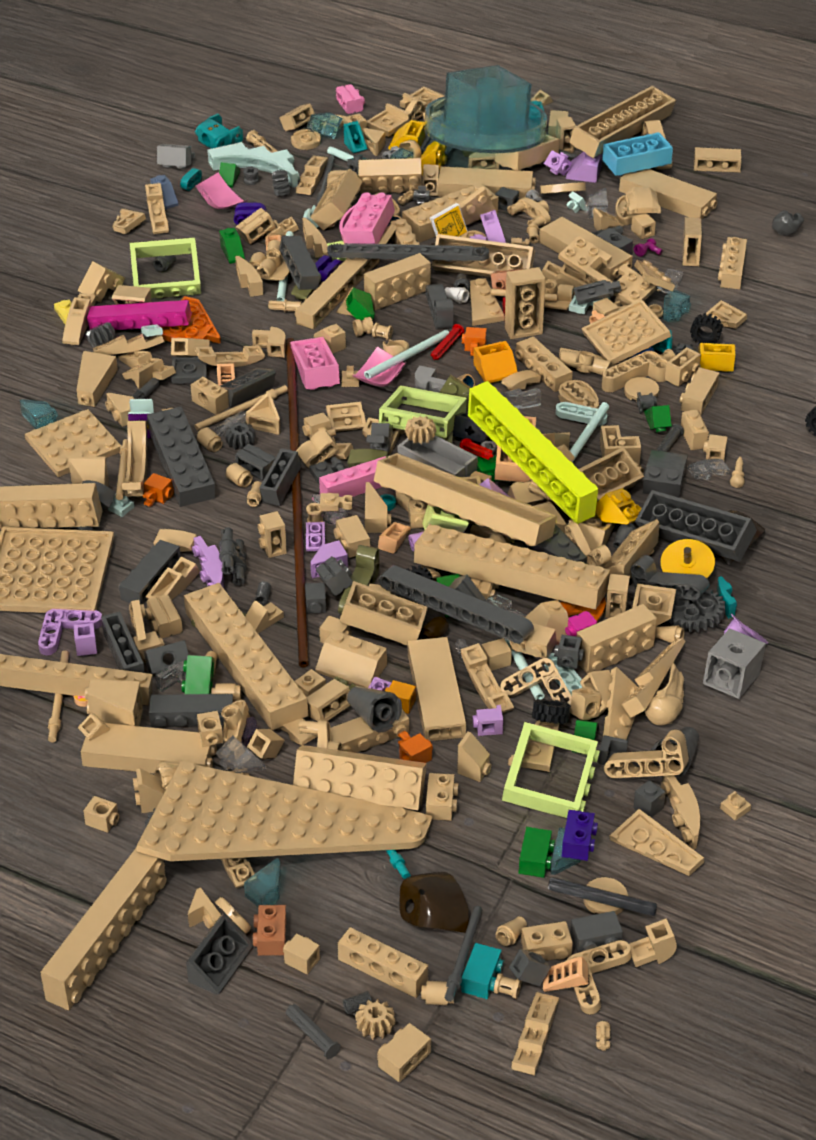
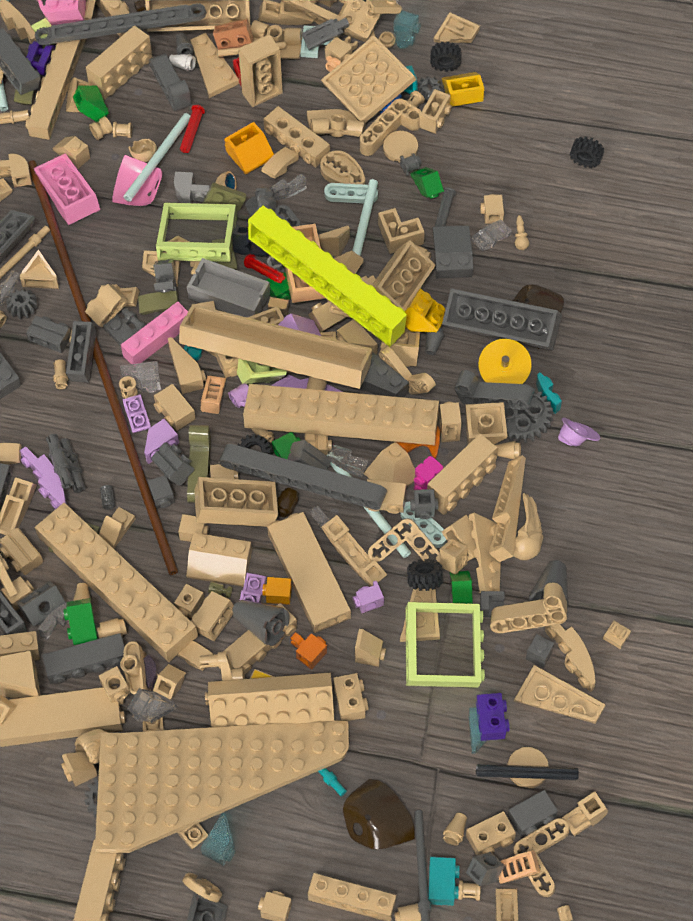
camera: 15 degrees left, 20 degrees up
tan brick [83,796,119,833] -> none
tan slope [188,887,221,929] -> none
tan brick [226,463,253,487] -> none
nougat brick [253,905,287,955] -> none
tan brick [258,511,286,558] -> none
tan brick [303,413,336,439] -> none
tan plate [320,493,352,511] -> none
tan slope [326,402,366,432] -> none
tan tile [342,366,359,387] -> none
tan gear [405,416,436,444] -> none
orange brick [462,327,487,356] -> none
tan brick [481,638,512,671] -> none
green brick [519,827,555,878] -> none
tan slope [603,519,659,579] -> none
tan brick [680,368,719,415] -> none
tan brick [681,410,709,450] -> none
light grey brick [703,628,766,699] -> none

